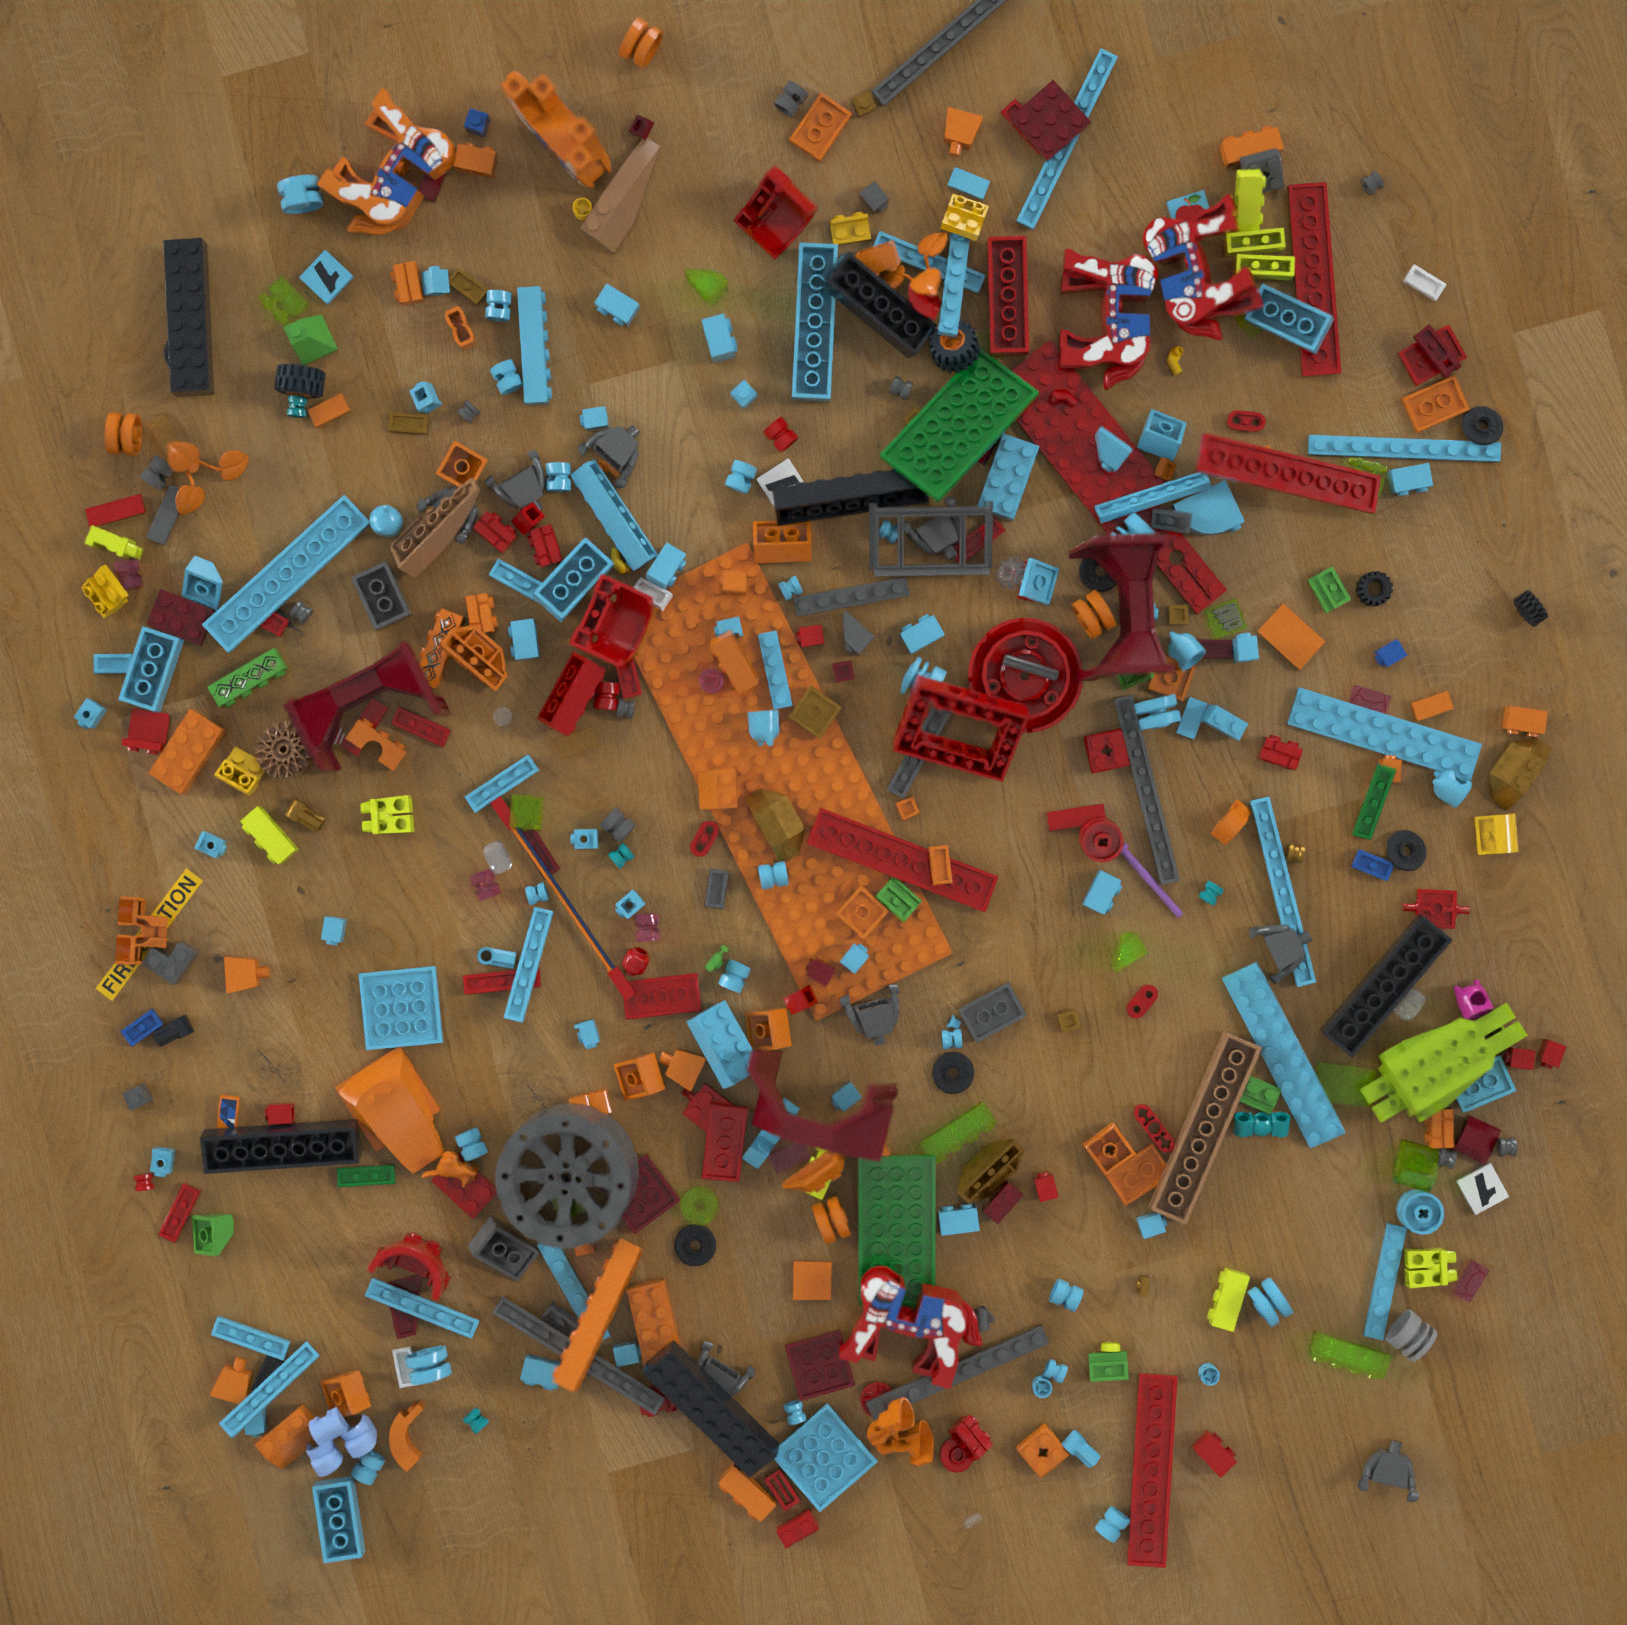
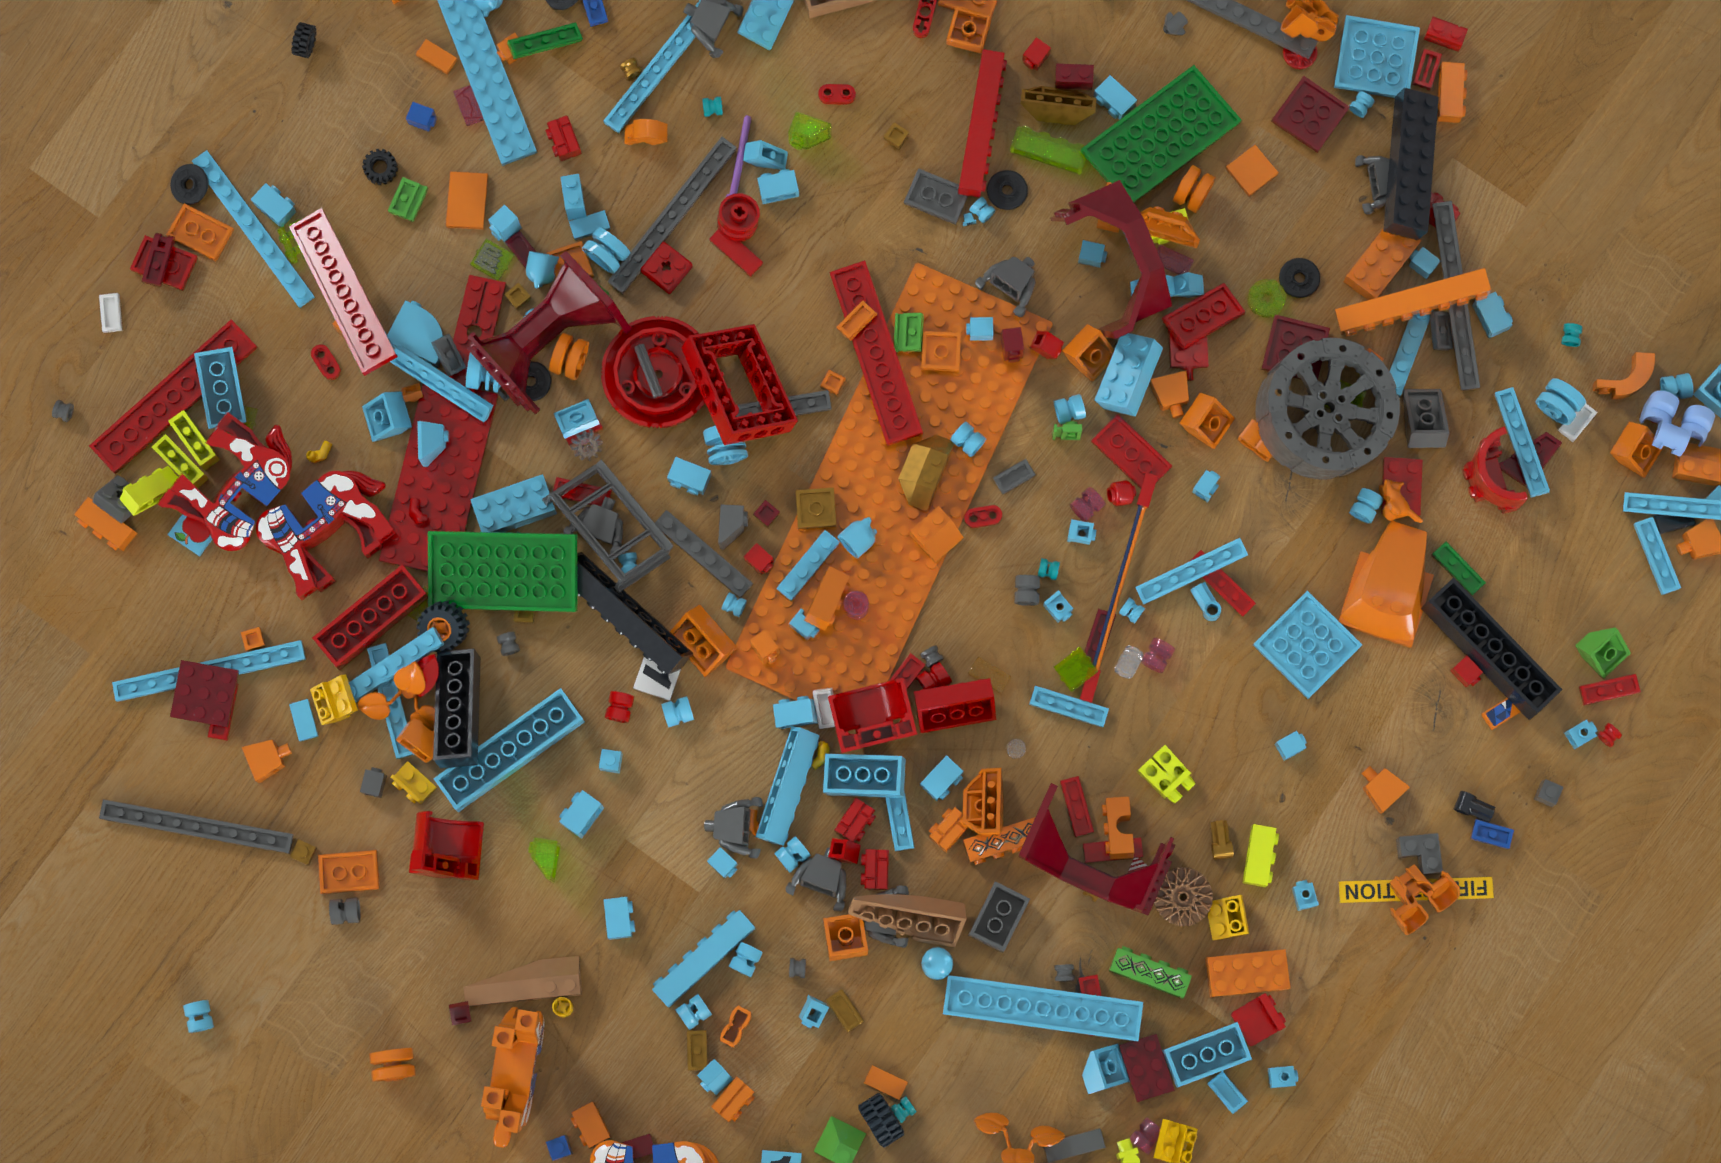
camera: 125 degrees left, 10 degrees down
animal [838,1266,983,1389] -> none
none -> orange plate [241,627,265,652]
none -> medium azure slope [743,140,788,170]
none -> red brick [958,49,1007,198]

